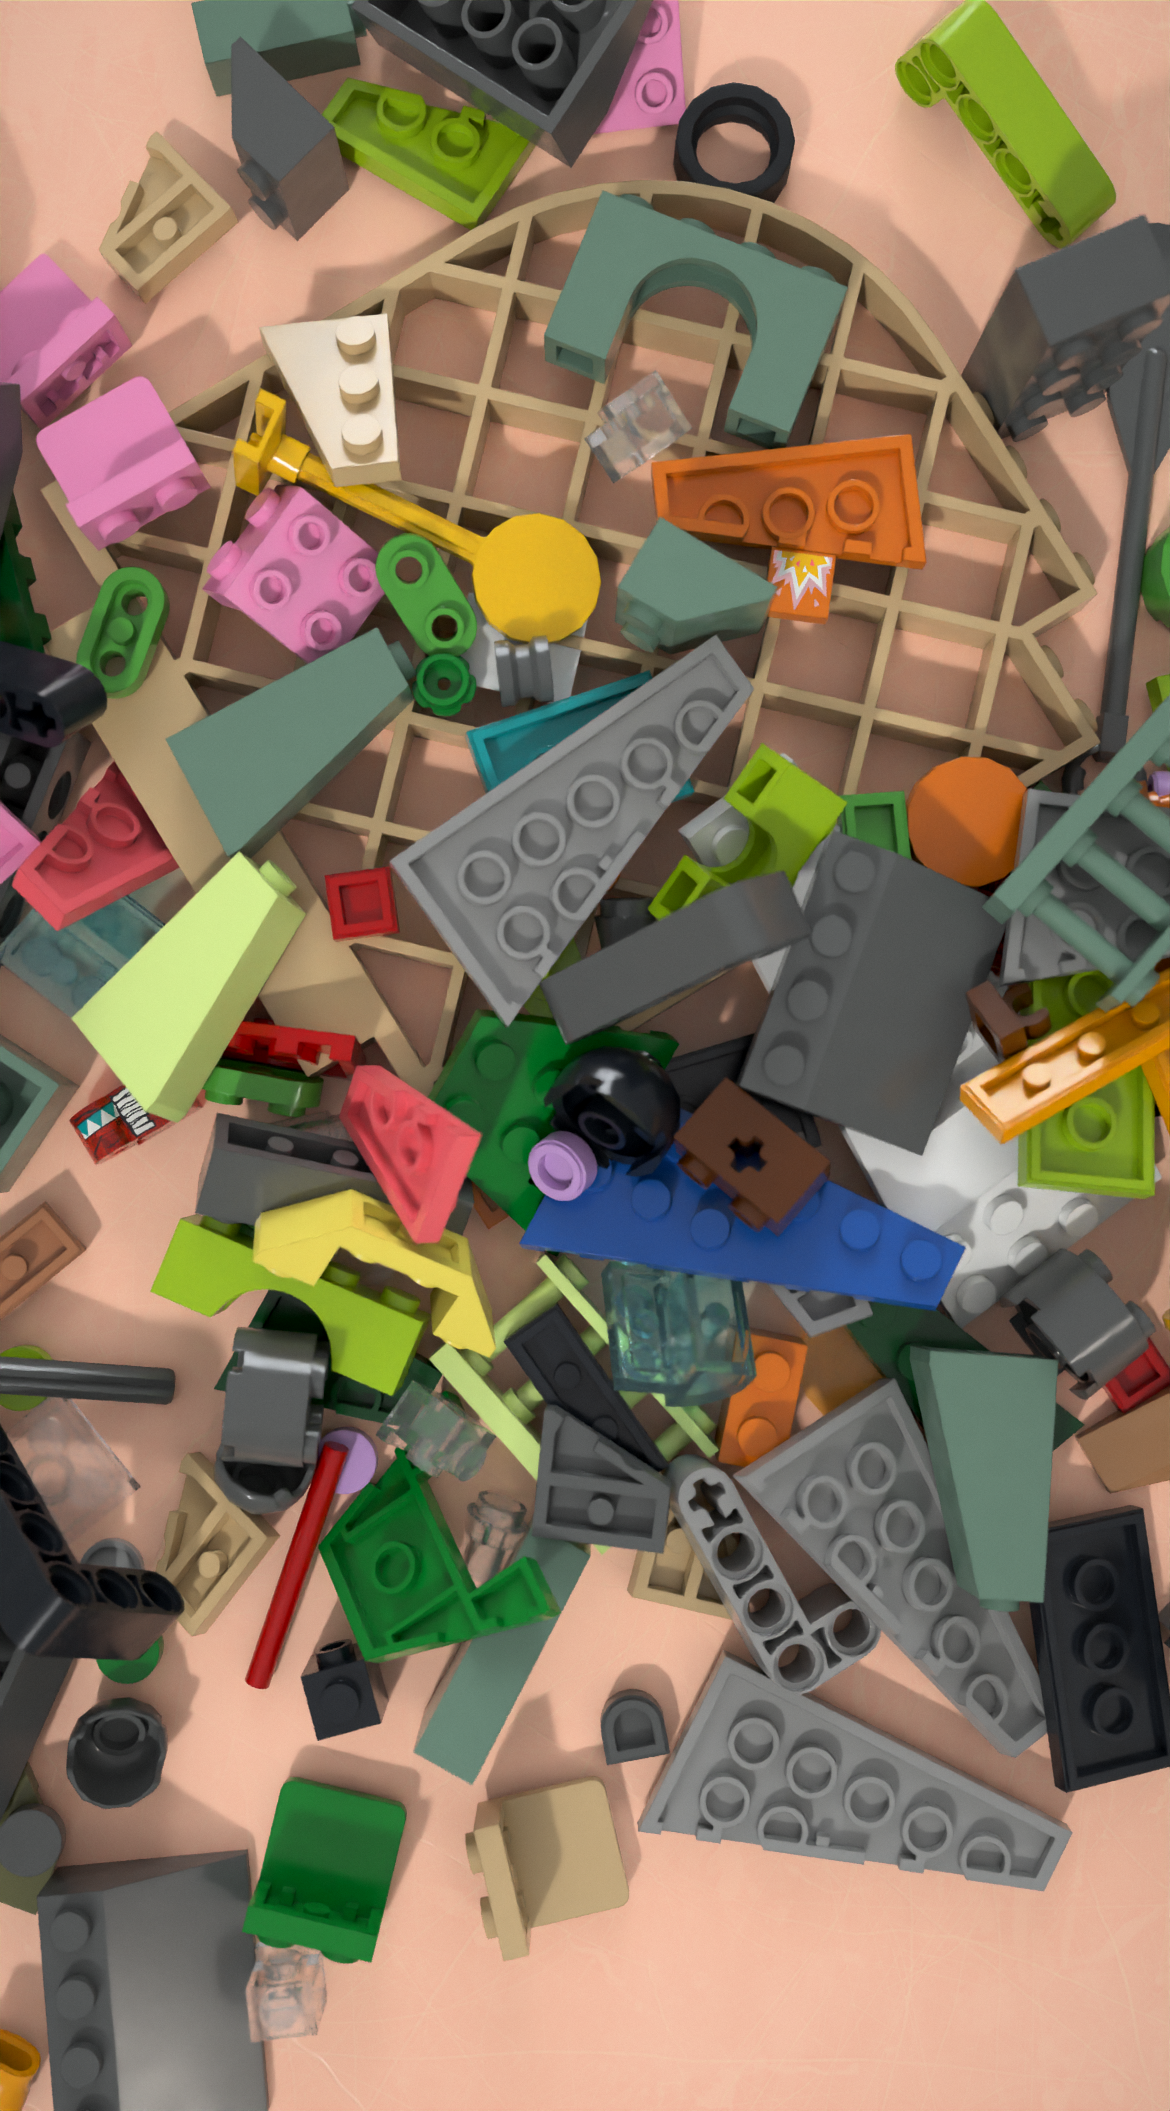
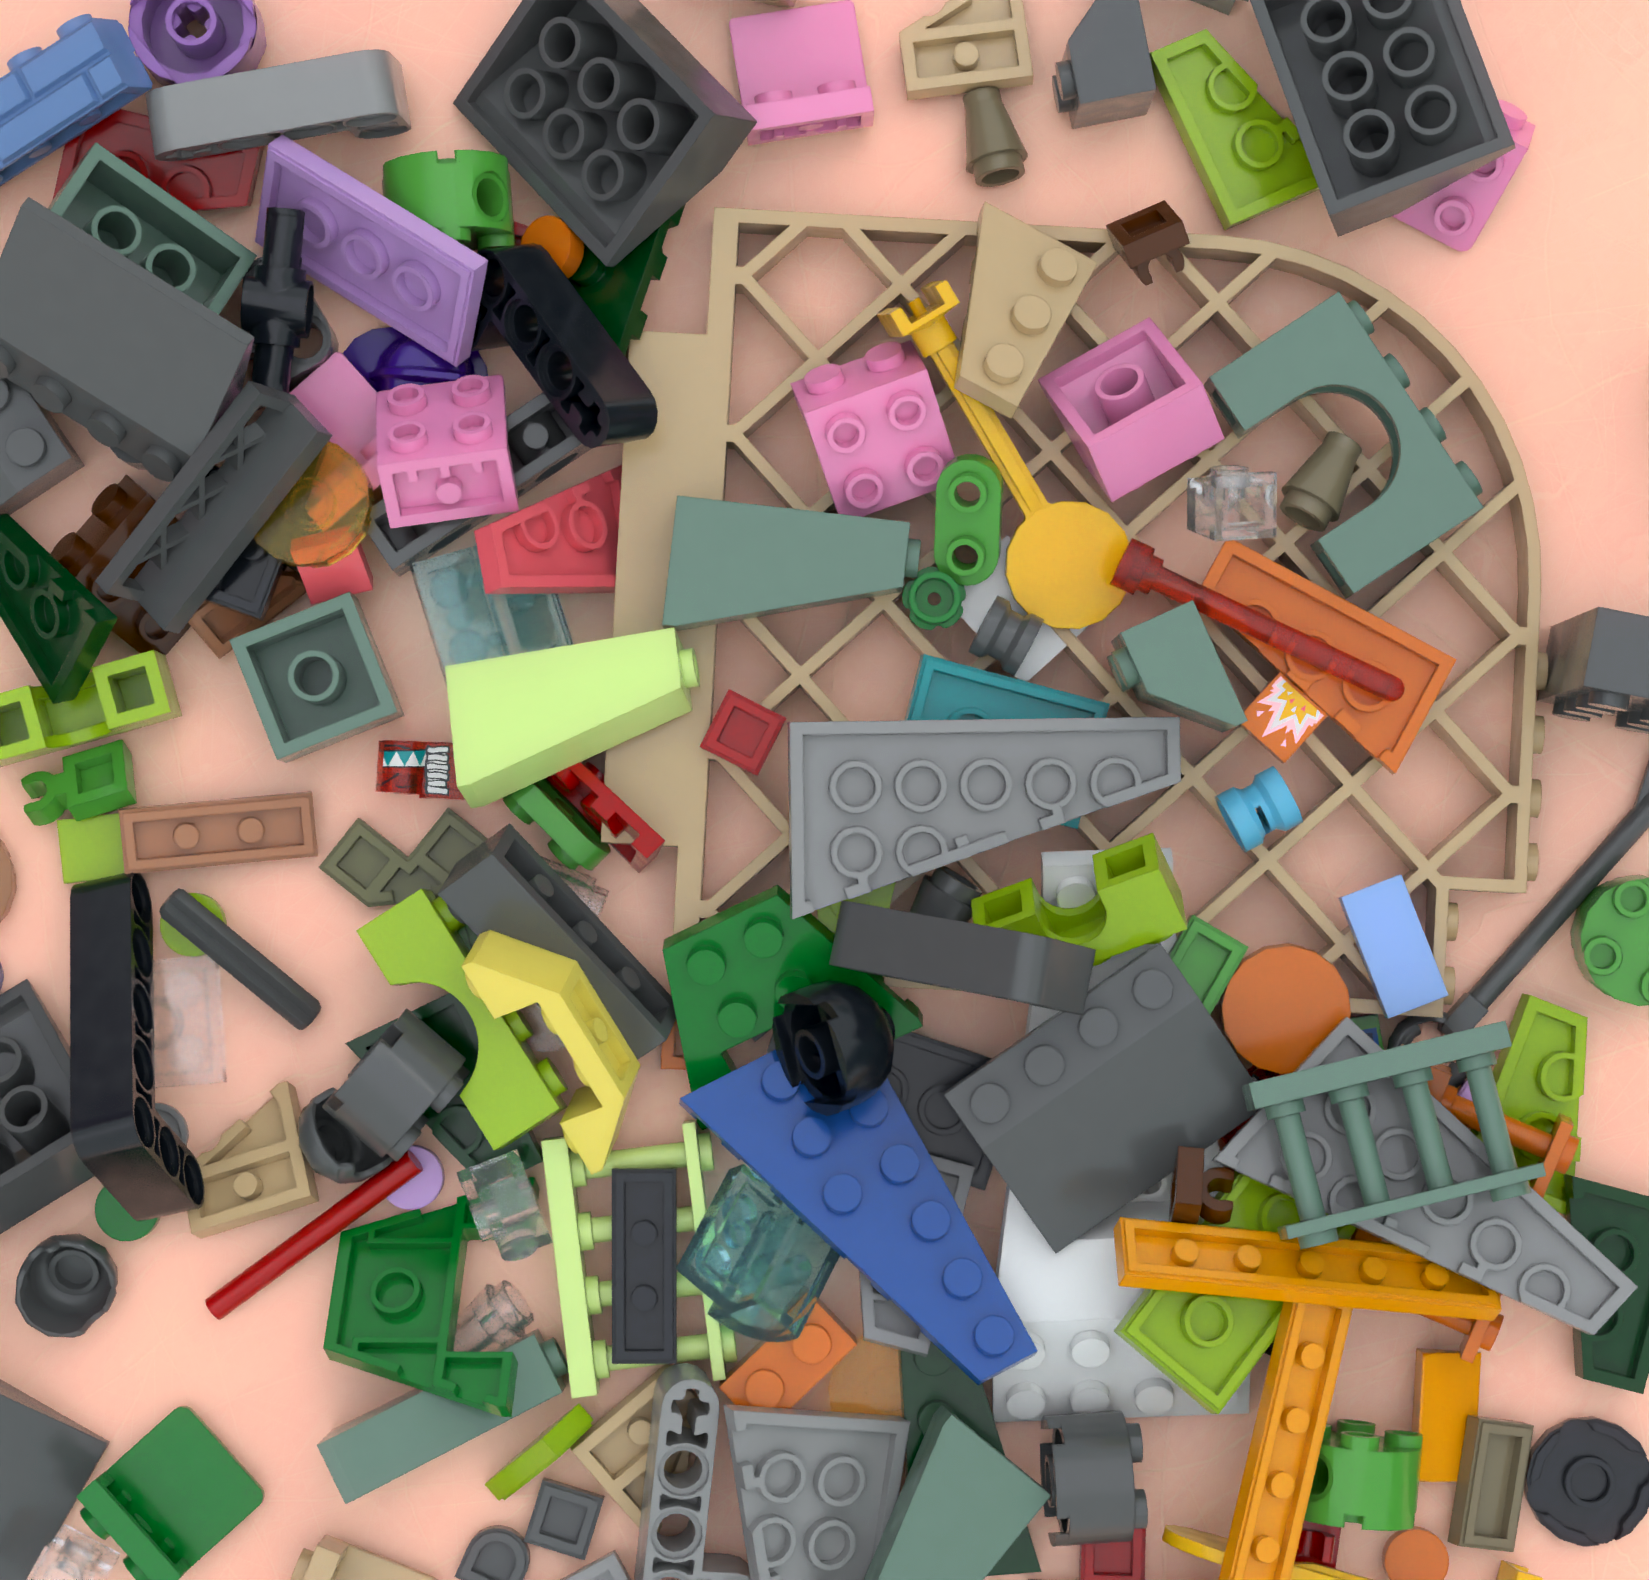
camera: 35 degrees right, 0 degrees up
bright pink bracket [36,376,211,551] -> none
bright green plate [76,567,170,699] -> none
black brick [300,1639,389,1741] -> none
coral wing [339,1065,481,1244] -> none
lavender tile [528,1131,597,1201] -> none
dark grey wing [531,1404,672,1554] -> none
black tyre [673,82,795,203] -> none
reddish brown brick [673,1077,831,1237] -> none
none -> olive tile [318,808,488,907]
none -> lime tile [485,1403,593,1501]
none -> dark grey tile [523,1477,605,1560]
none -> dark tan cone [963,87,1028,187]
none -> bright pink slope [1038,317,1225,502]
none -> reddish brown tile [1106,200,1190,286]
none -> clear red piece [1110,538,1405,702]
none -> medium azure wheel [1215,766,1303,853]
none -> dark tan cone [1279,431,1362,532]
none -> light blue tile [1338,874,1448,1019]

